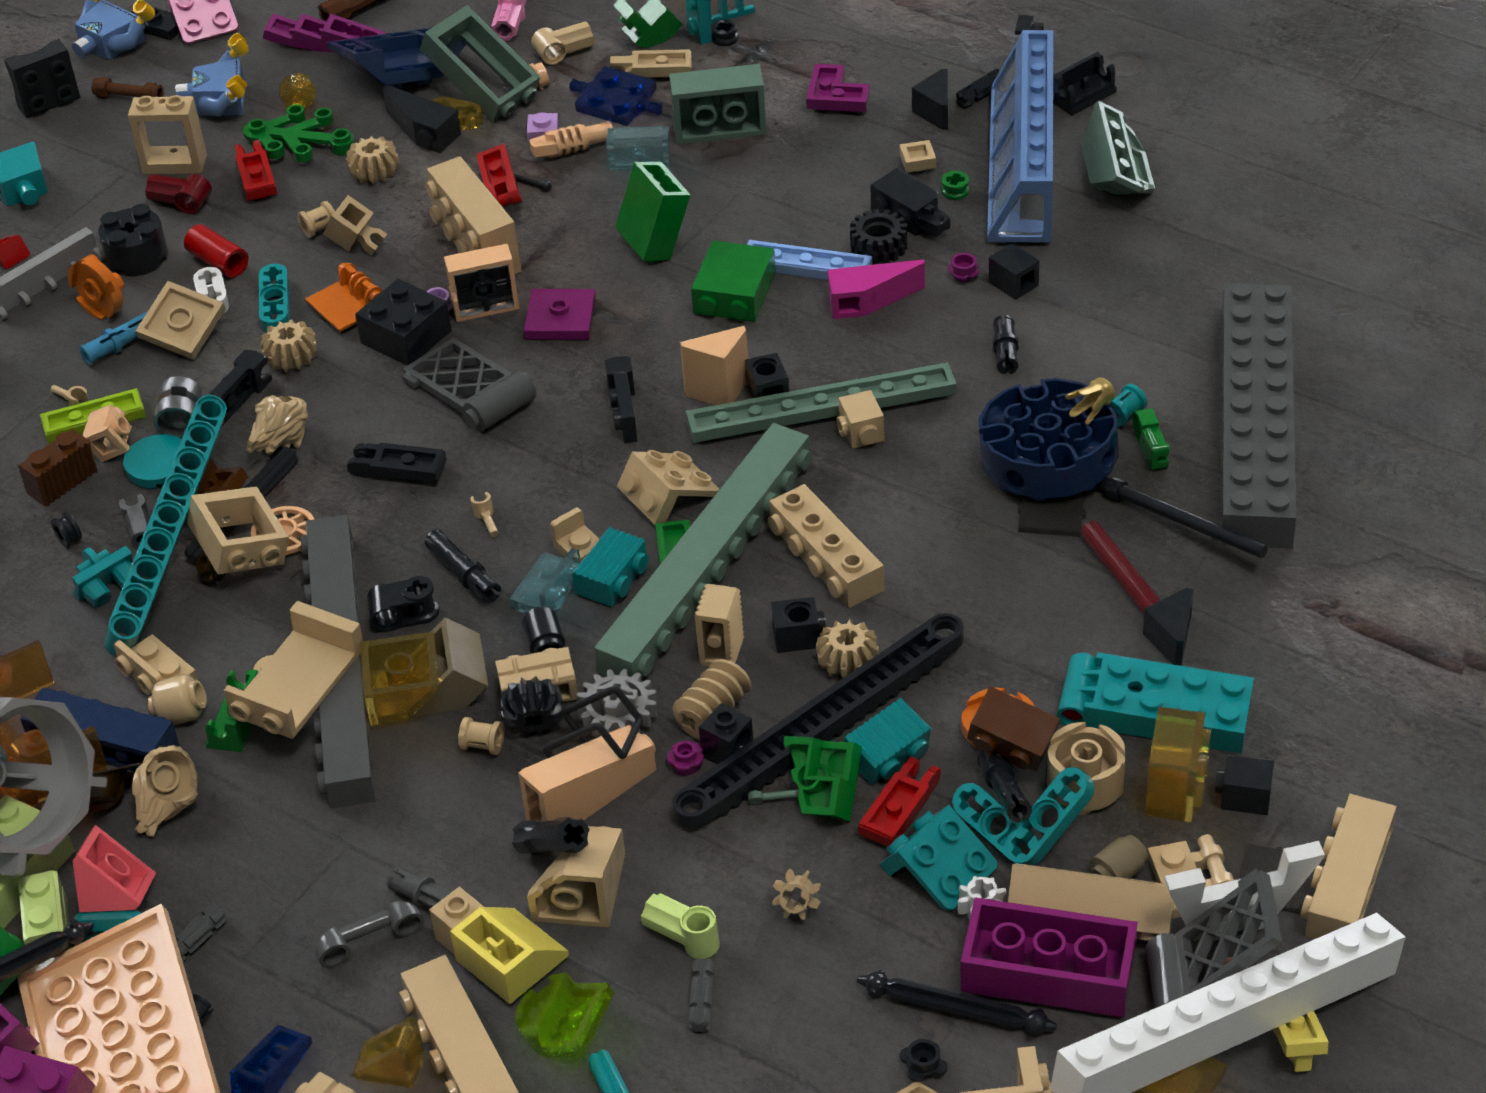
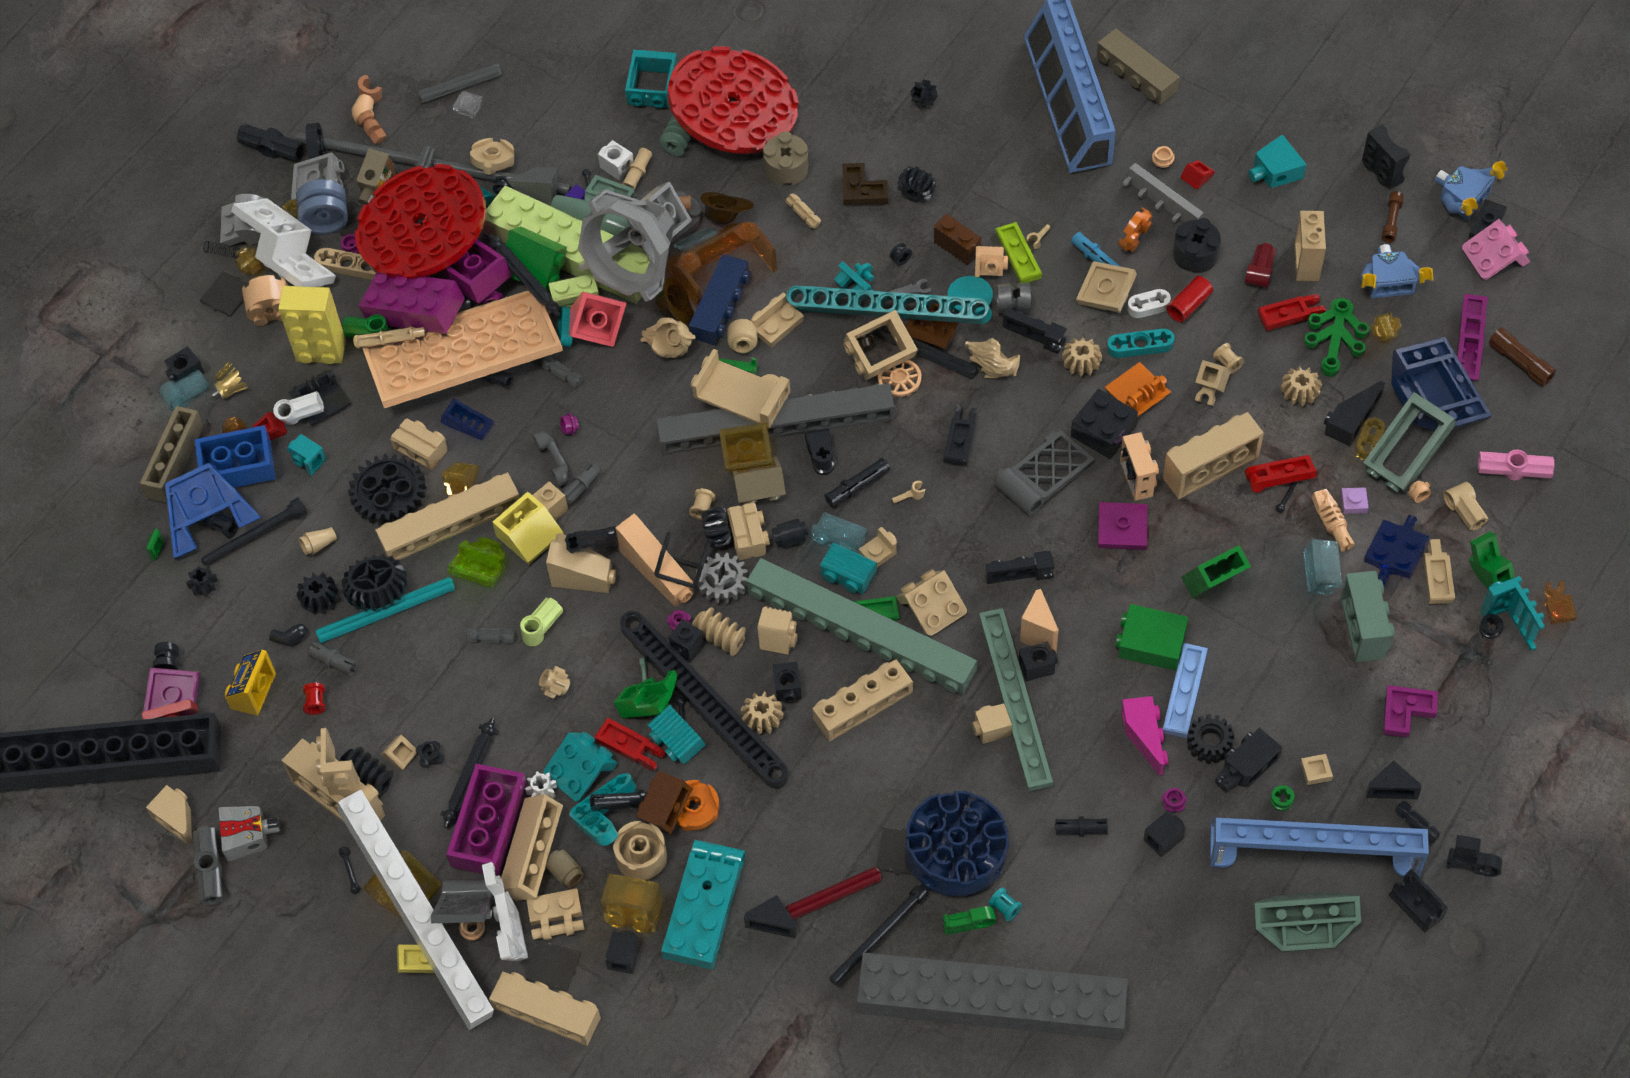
camera: 90 degrees right, 15 degrees up
pearl gold piece [1065,377,1115,425] -> none
none -> magenta plate [560,413,579,436]

